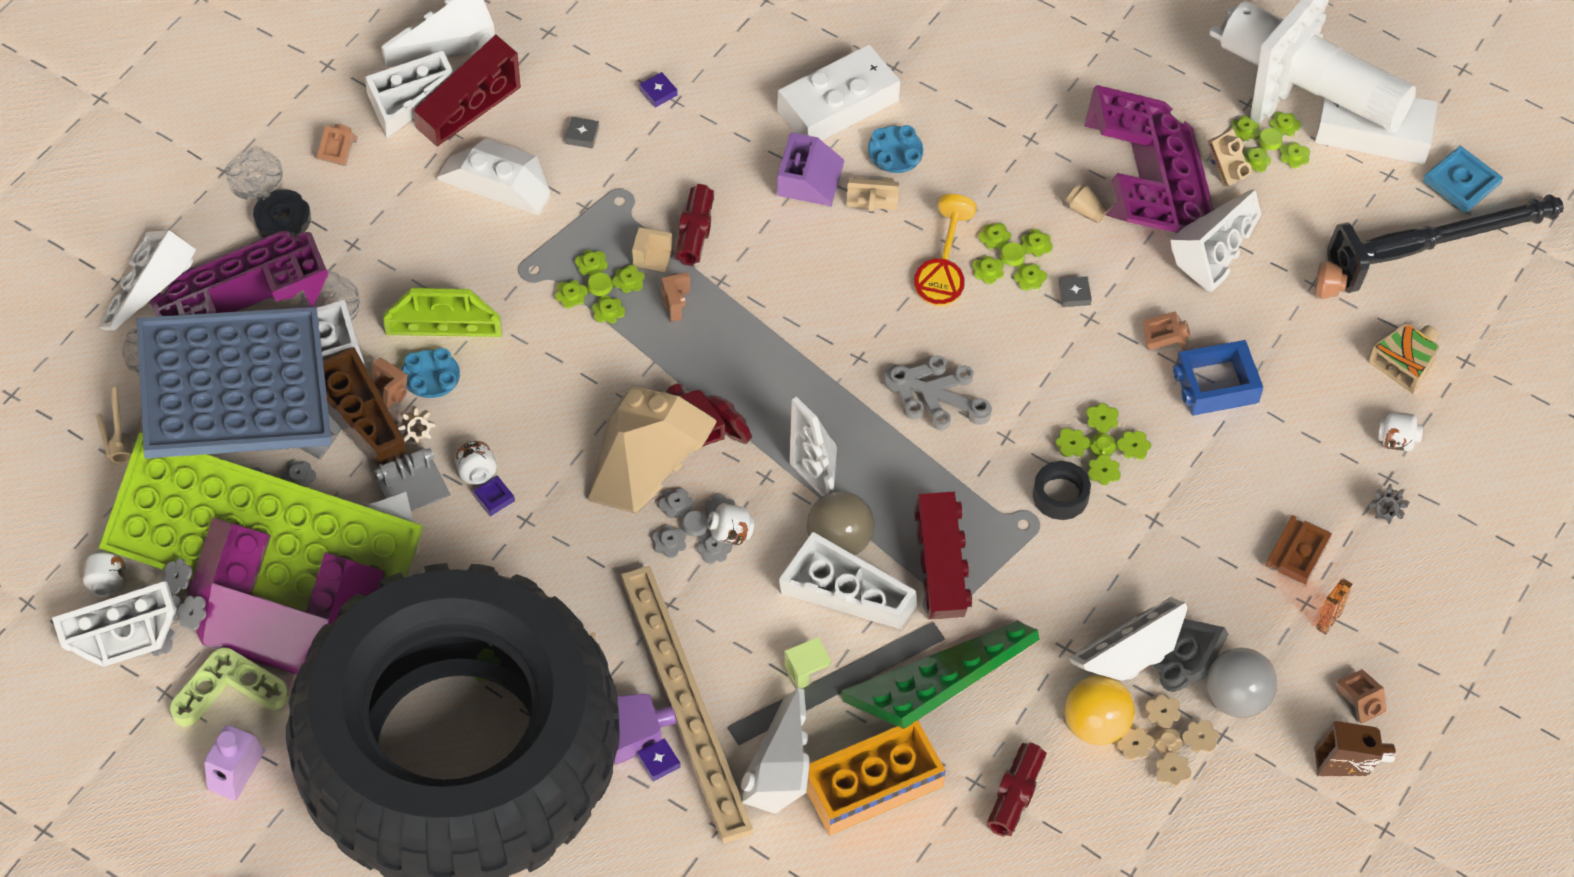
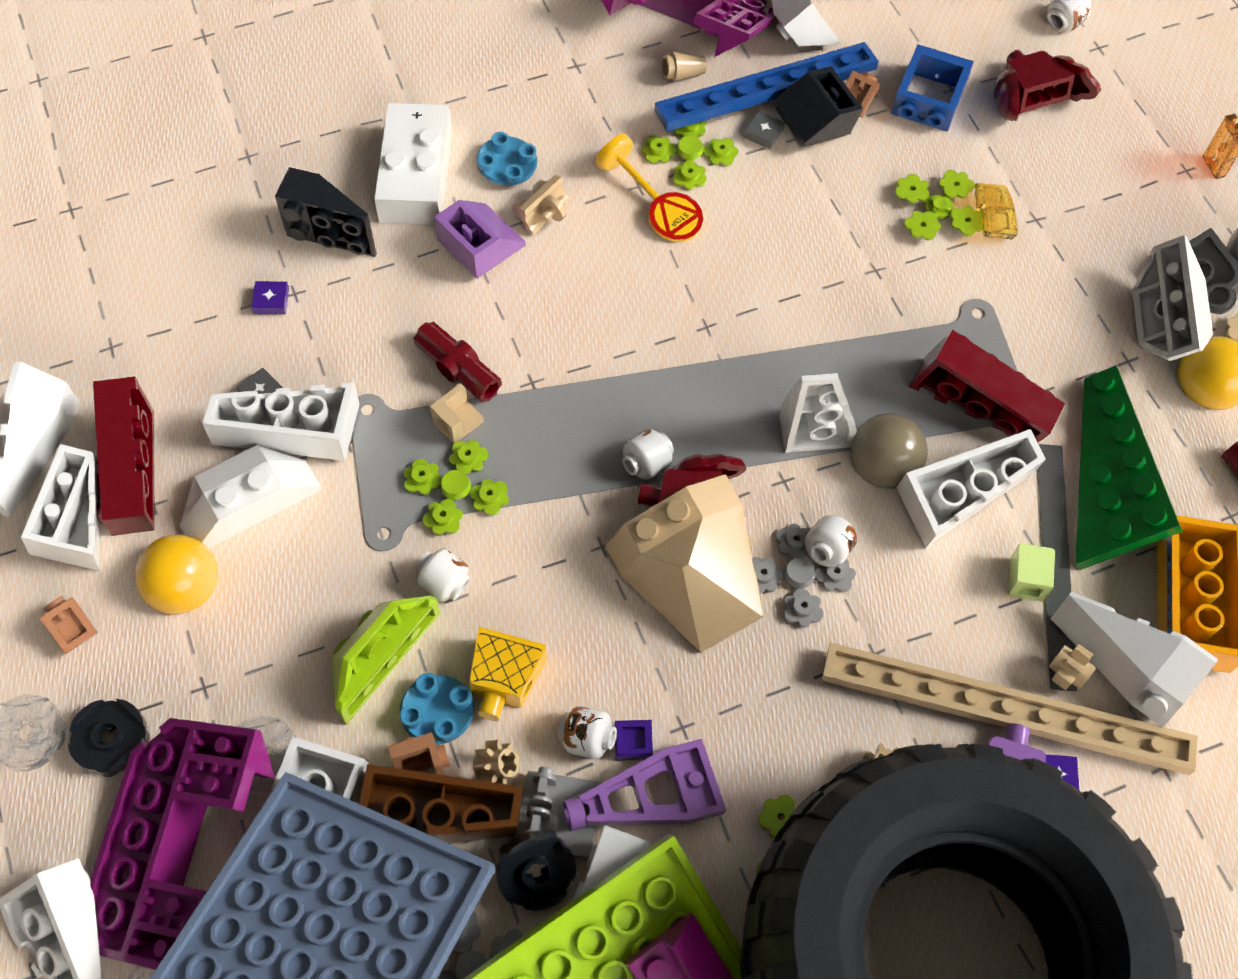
camera: 55 degrees left, 5 degrees up
nougat bracket [661,272,690,322] -> none
light grey plant [884,355,992,430] -> none
black tyre [1033,461,1091,520] -> none
dark orange plate [1266,515,1332,585] -> none
gear [1370,484,1410,524] -> none
none -> yellow piece [135,535,218,615]
none -> white wedge [202,382,360,461]
none -> black slope [275,167,377,257]
none -> white head [416,548,471,602]
none -> yellow torso [470,627,547,721]
none -> black plate [495,829,576,911]
none -> medium lavender plate [563,739,726,831]
none -> white head [622,429,674,480]
none -> blue plate [654,42,879,132]
none -> black slope [772,66,863,147]
none -> clear yellow slope [975,183,1018,240]
none -> dark red torso [993,50,1101,121]
none -> tan gear [1048,644,1096,690]

